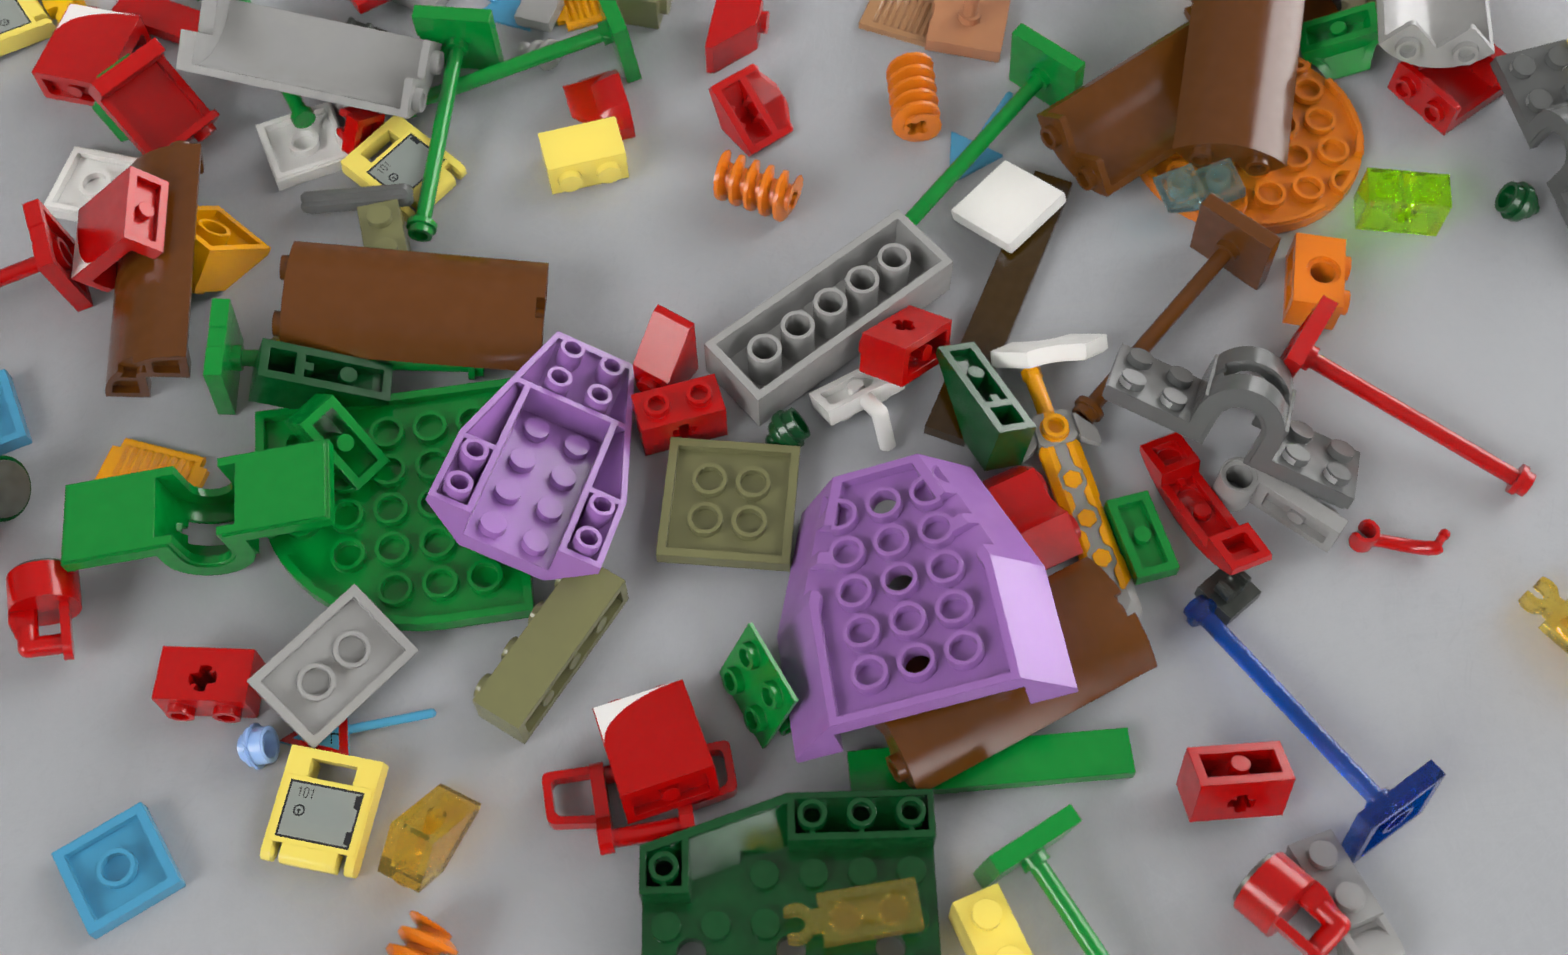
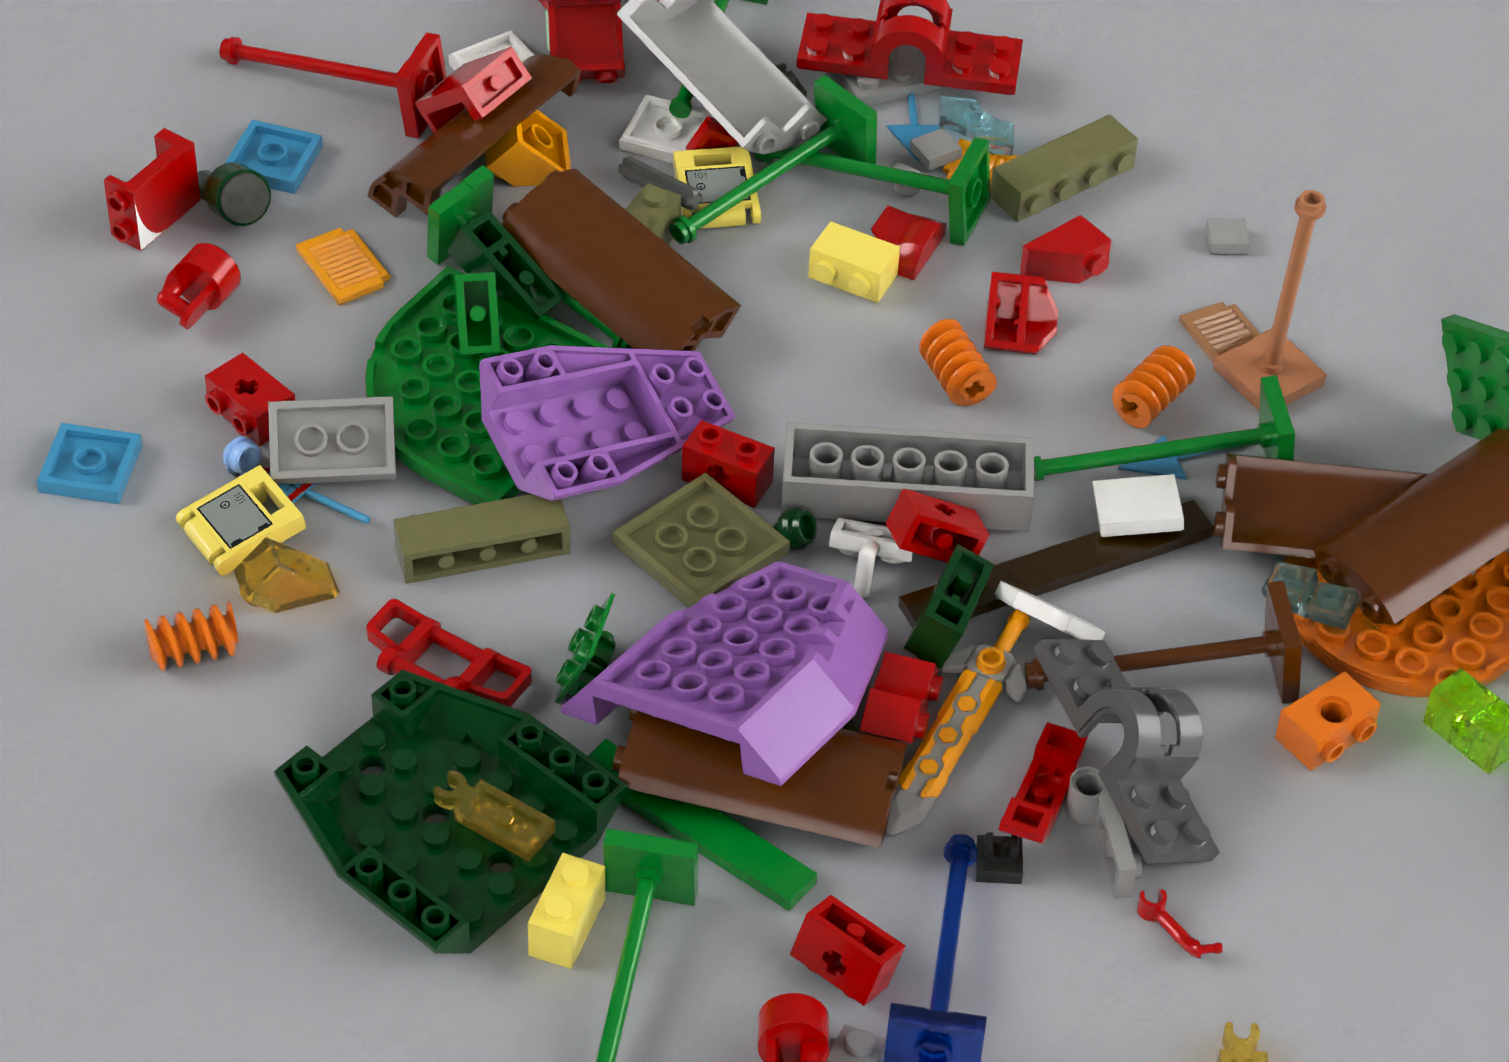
camera: 40 degrees right, 15 degrees down
green piece [61,439,335,576] -> none
red panel [592,679,721,824] -> none
slope [633,304,699,392] -> none
green plate [1103,490,1180,585] -> none
red tile [1280,295,1537,497] -> none

